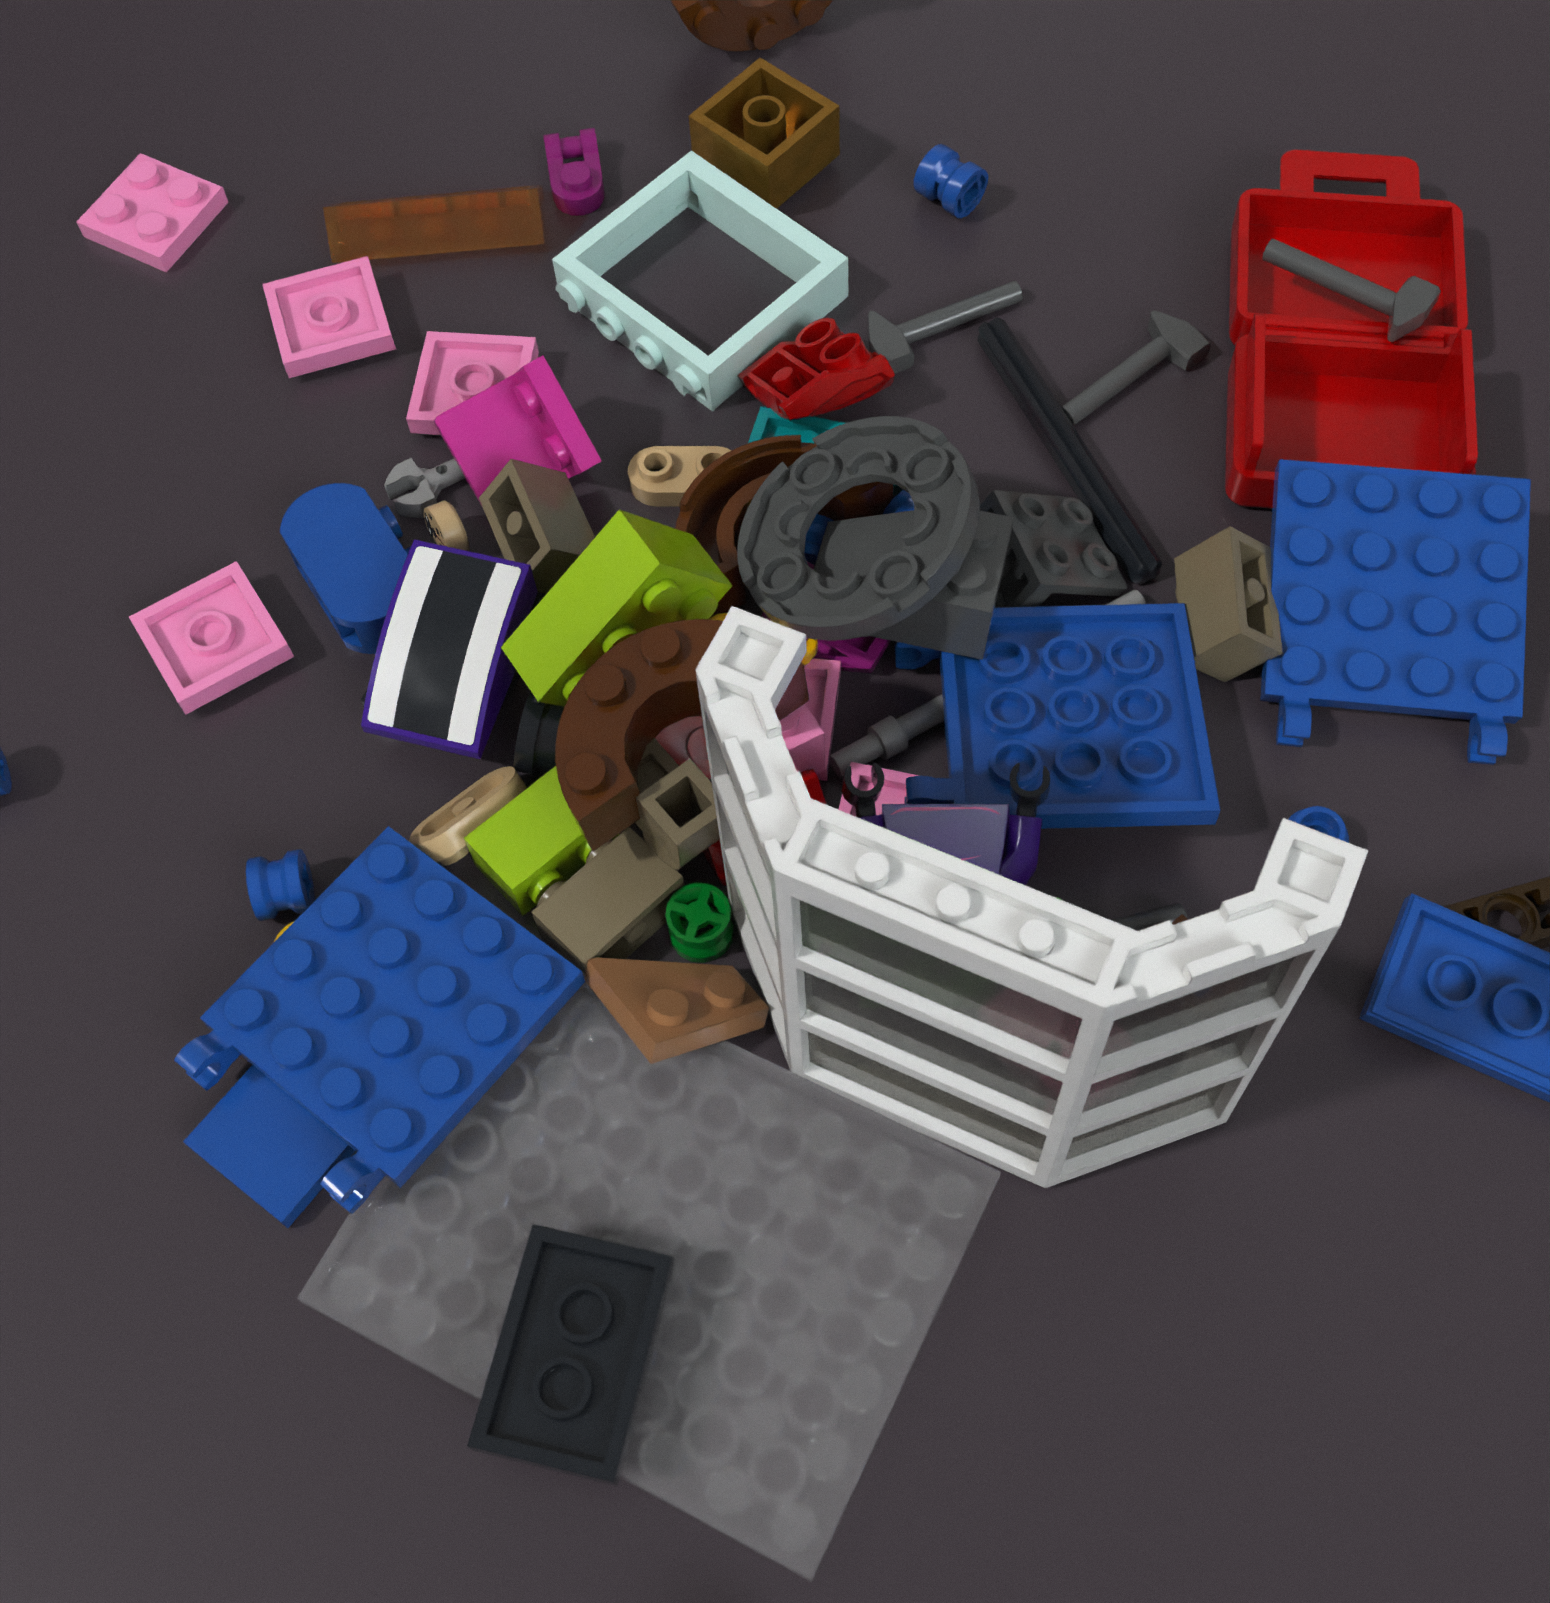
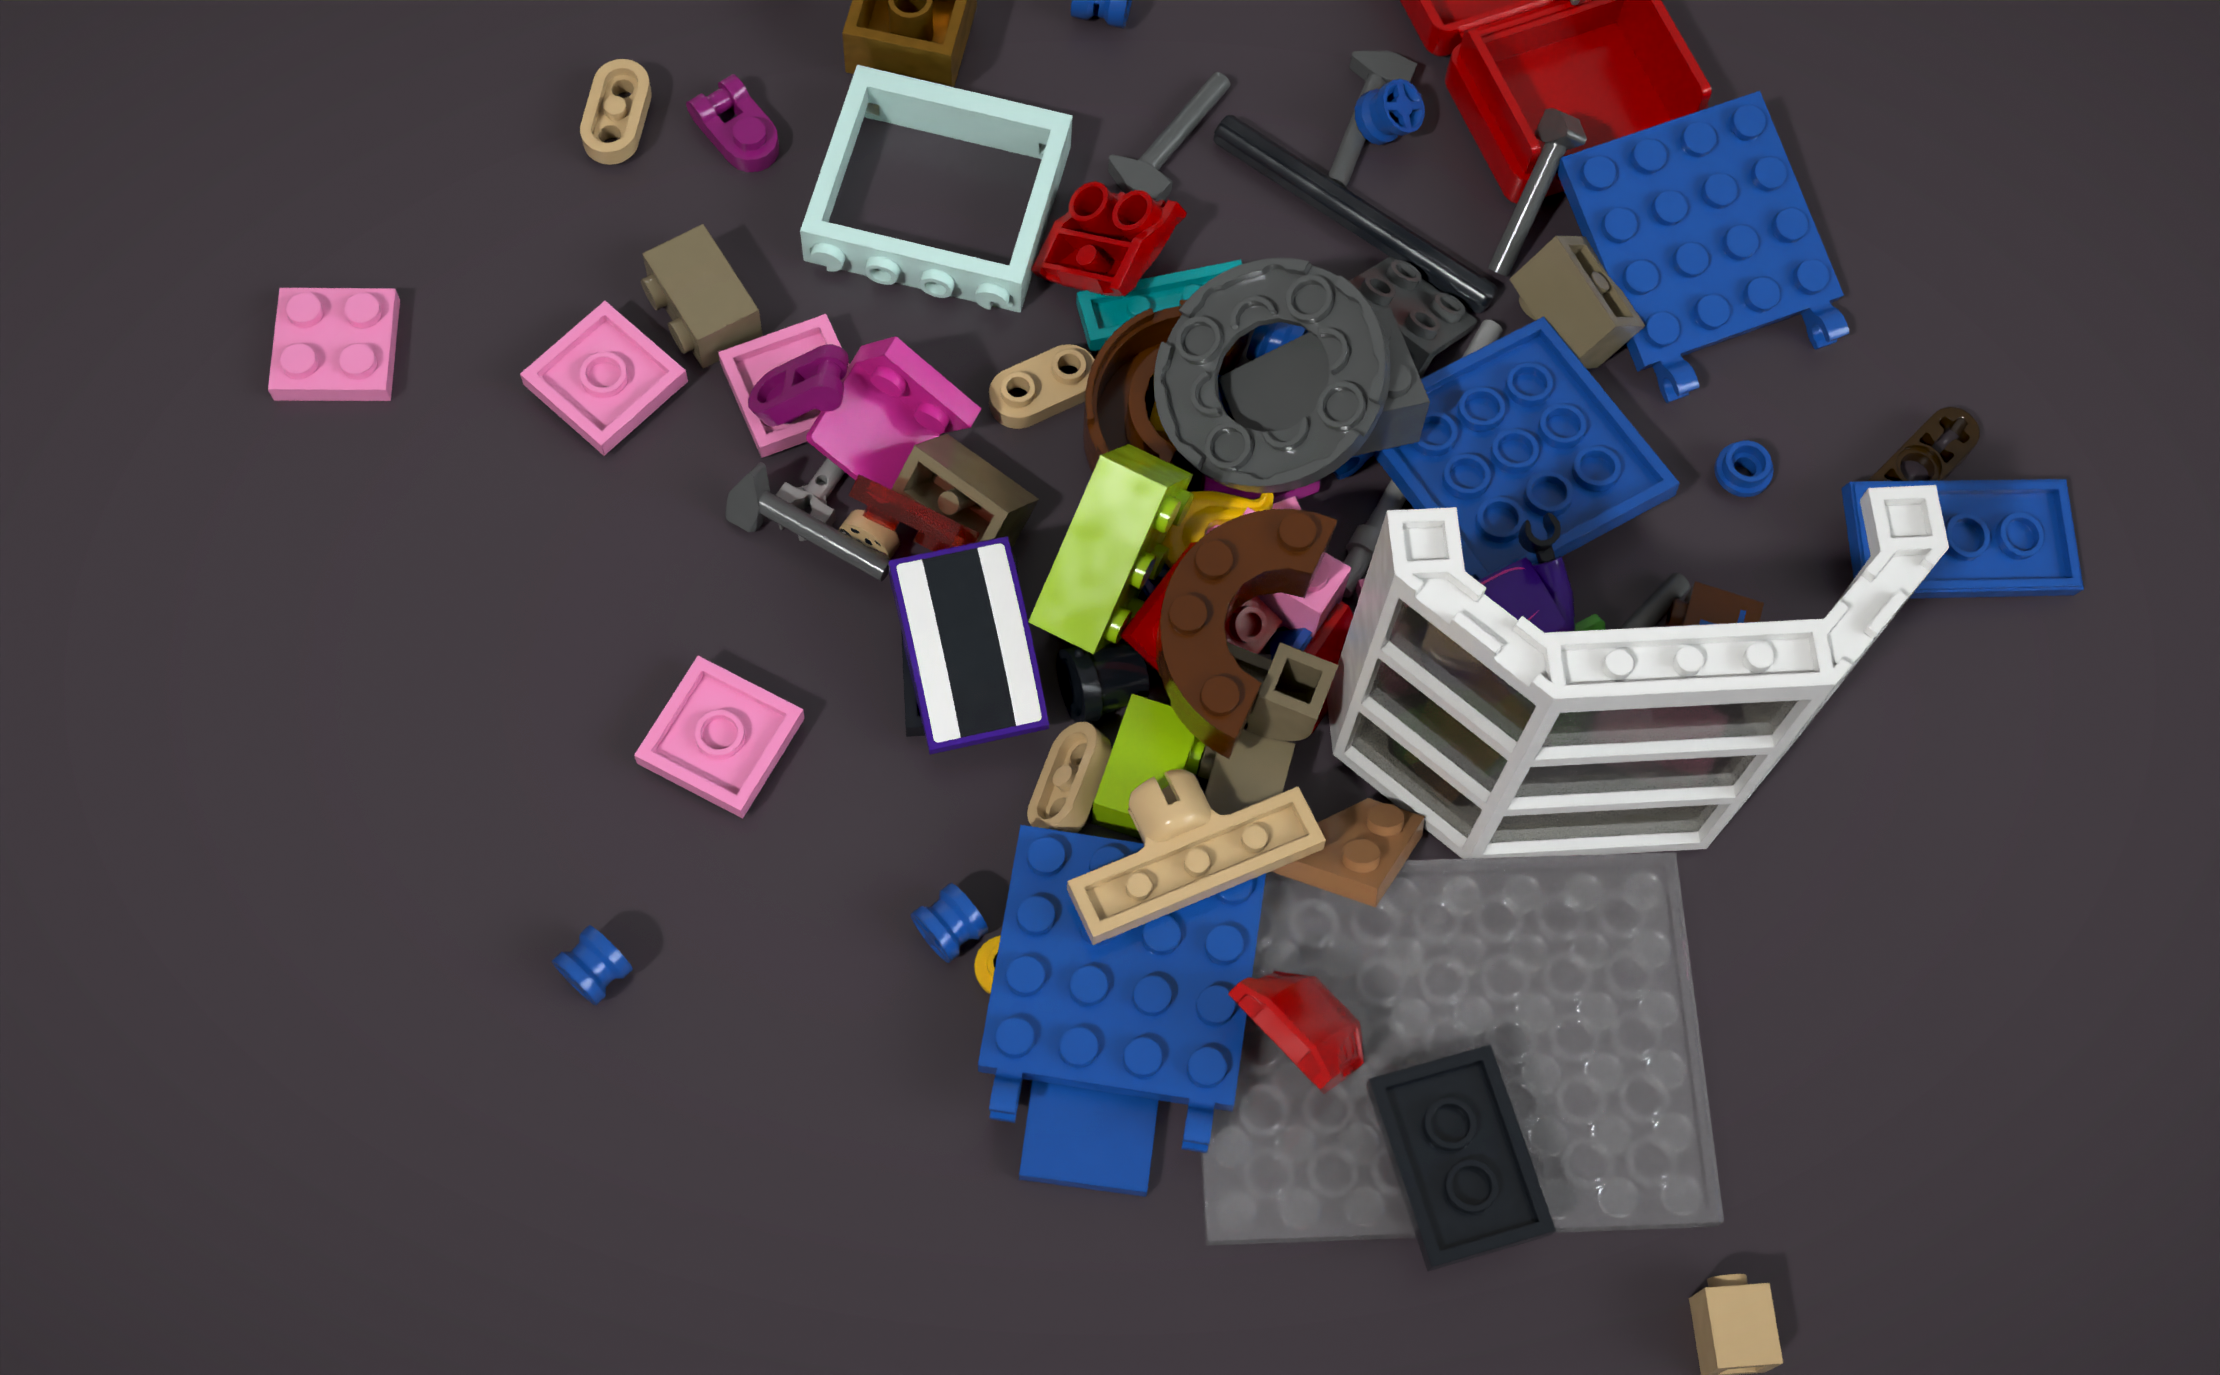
camera: 40 degrees left, 5 degrees up
blue brick [280,483,411,654] -> none
clear orange fence [323,184,546,263] -> none
green wheel [665,883,734,963] -> none
none -> tan plate [580,59,652,165]
none -> dark tan brick [640,224,763,369]
none -> dark grey piece [725,462,891,581]
none -> magenta plate [748,344,849,427]
none -> clear red plate [849,474,980,551]
none -> tan plate [1067,769,1326,945]
none -> red slope [1228,971,1364,1094]
none -> blue wheel [1355,79,1425,145]
none -> dark grey piece [1488,107,1587,277]

